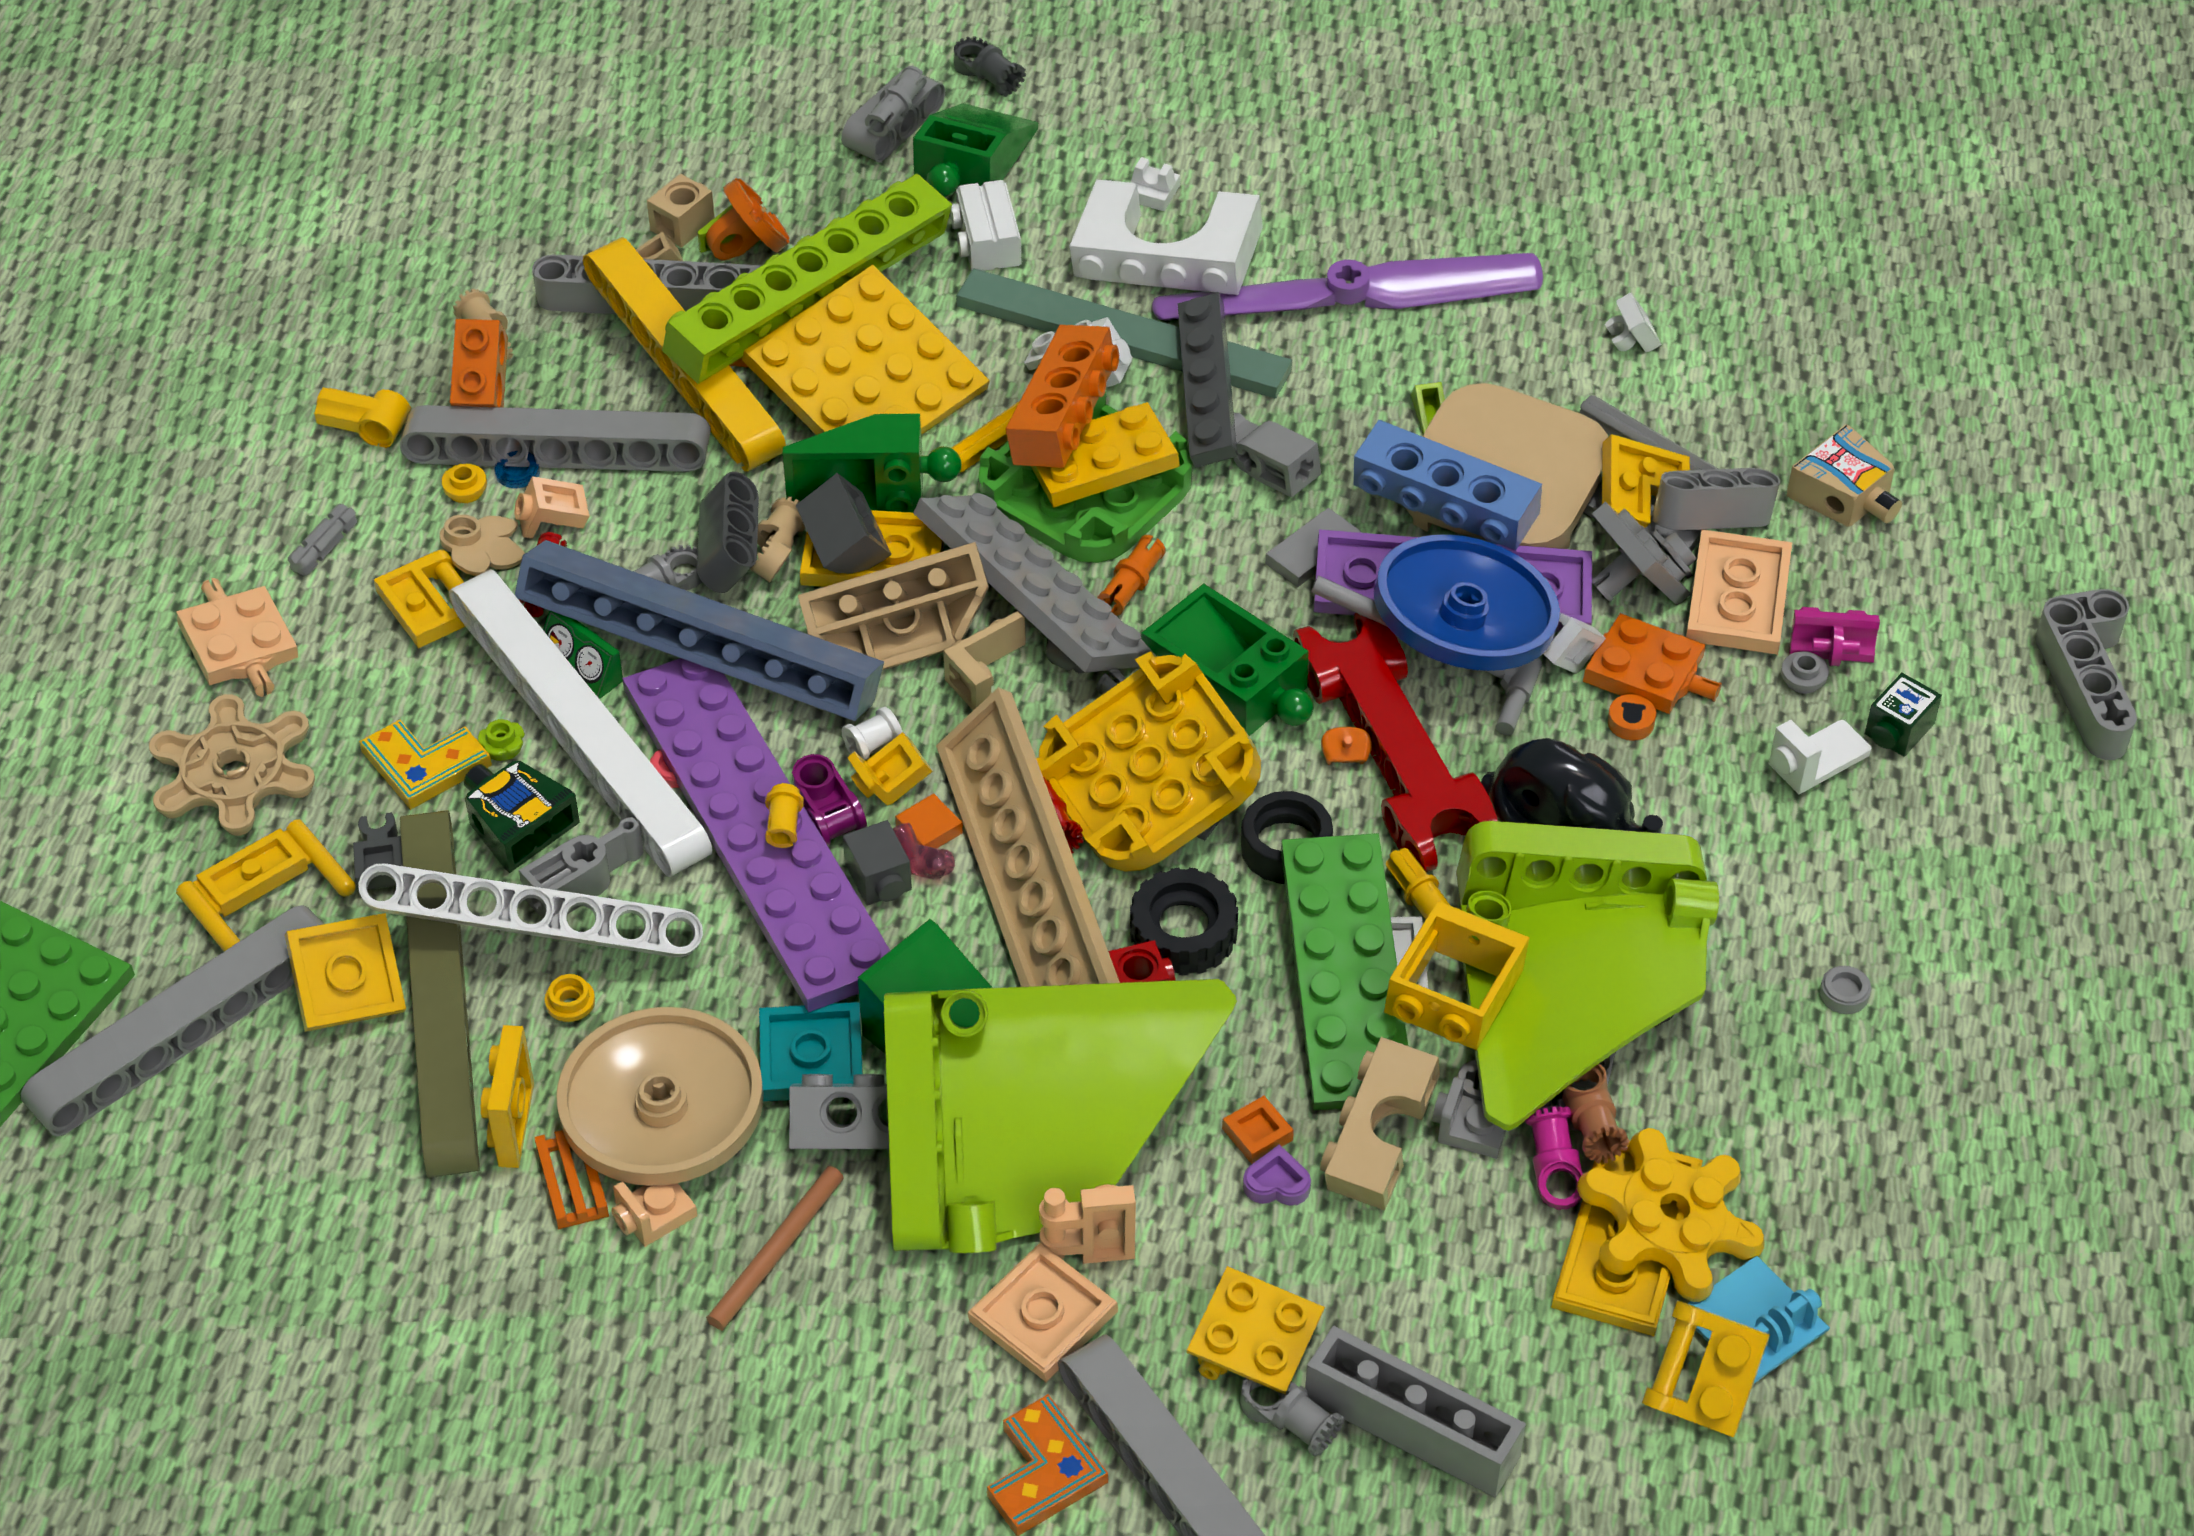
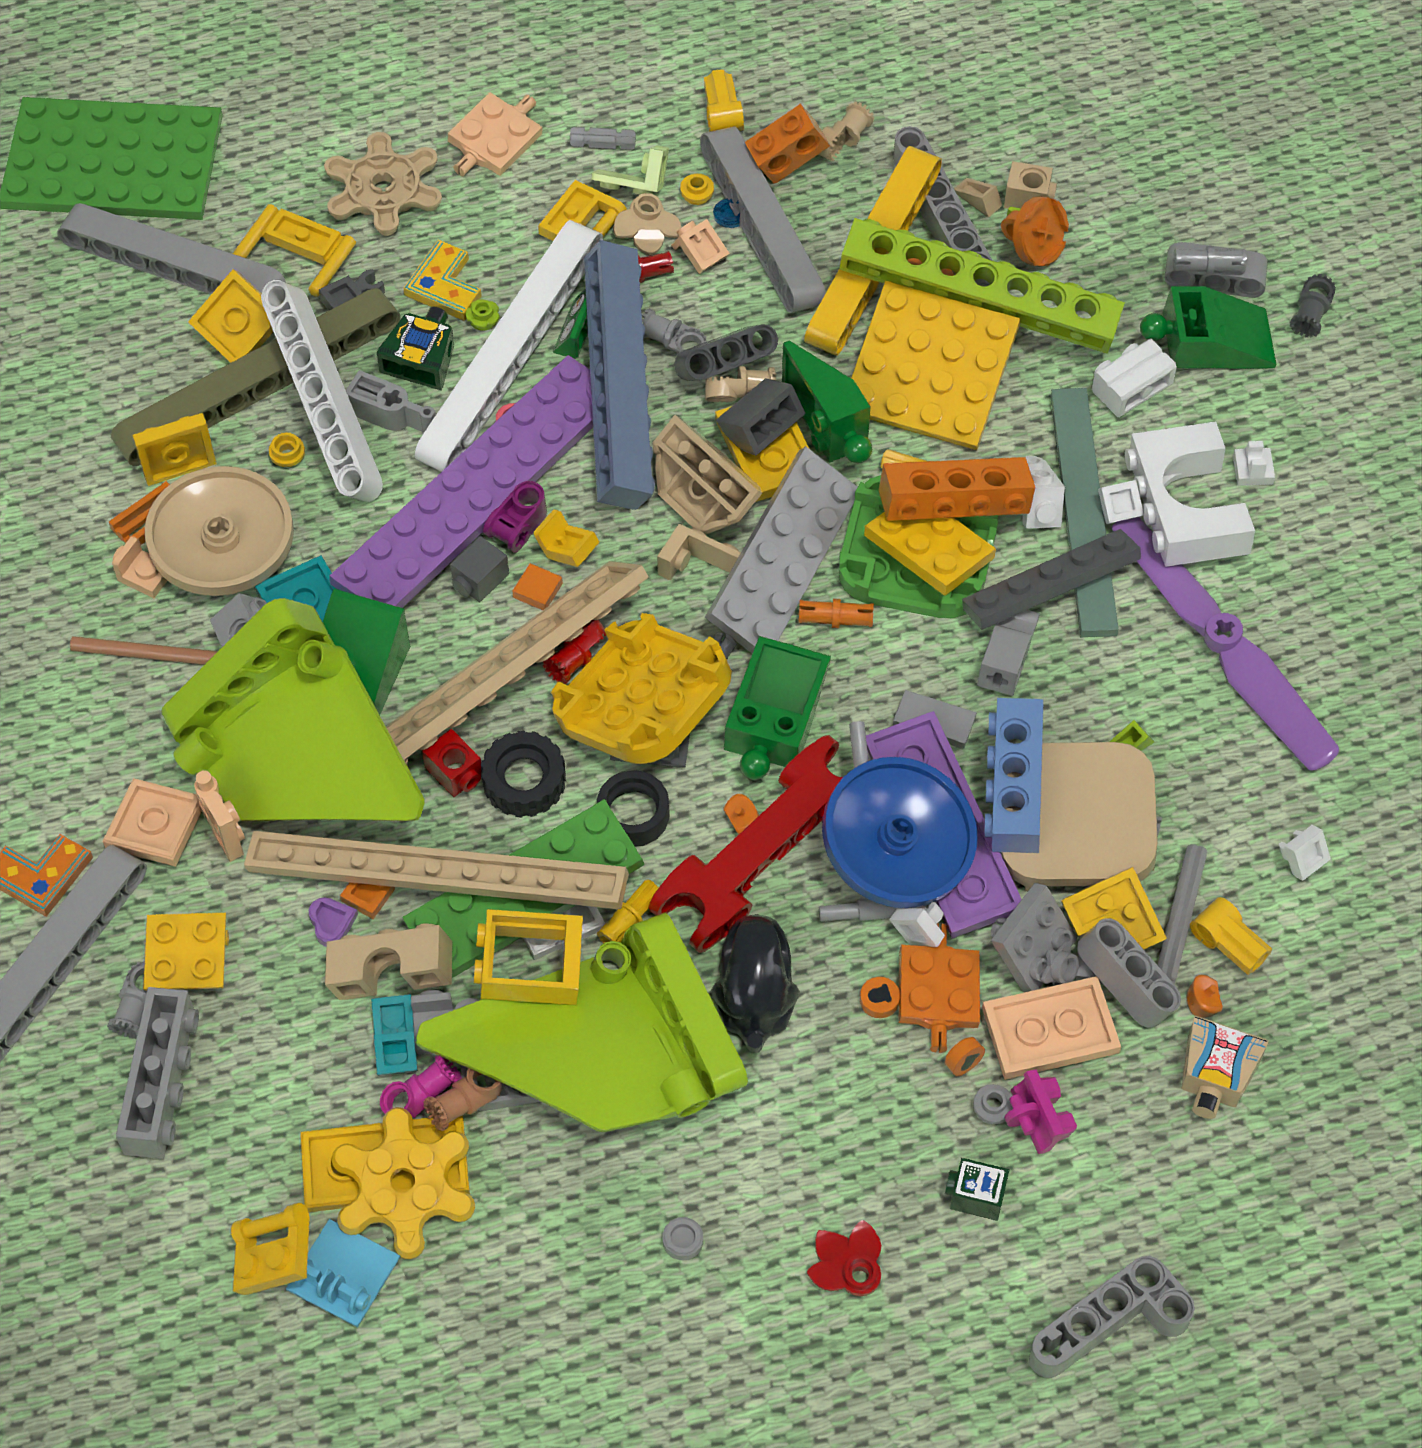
camera: 65 degrees right, 10 degrees up
yellow pin [765,783,804,848] -> none
white bush [841,707,902,761] -> none
clear pink arm [893,823,955,879] -> none
white bracket [1769,720,1871,795] -> none
none -> tan plate [244,831,629,909]
none -> teal slope [371,994,418,1076]
none -> yellowish green bracket [591,145,669,195]
none -> red plate [807,1220,882,1296]
none -> orange tile [945,1037,985,1076]
none -> white tile [1098,480,1144,524]
none -> orange piece [1186,975,1223,1018]
none -> yellow piece [1190,897,1272,975]

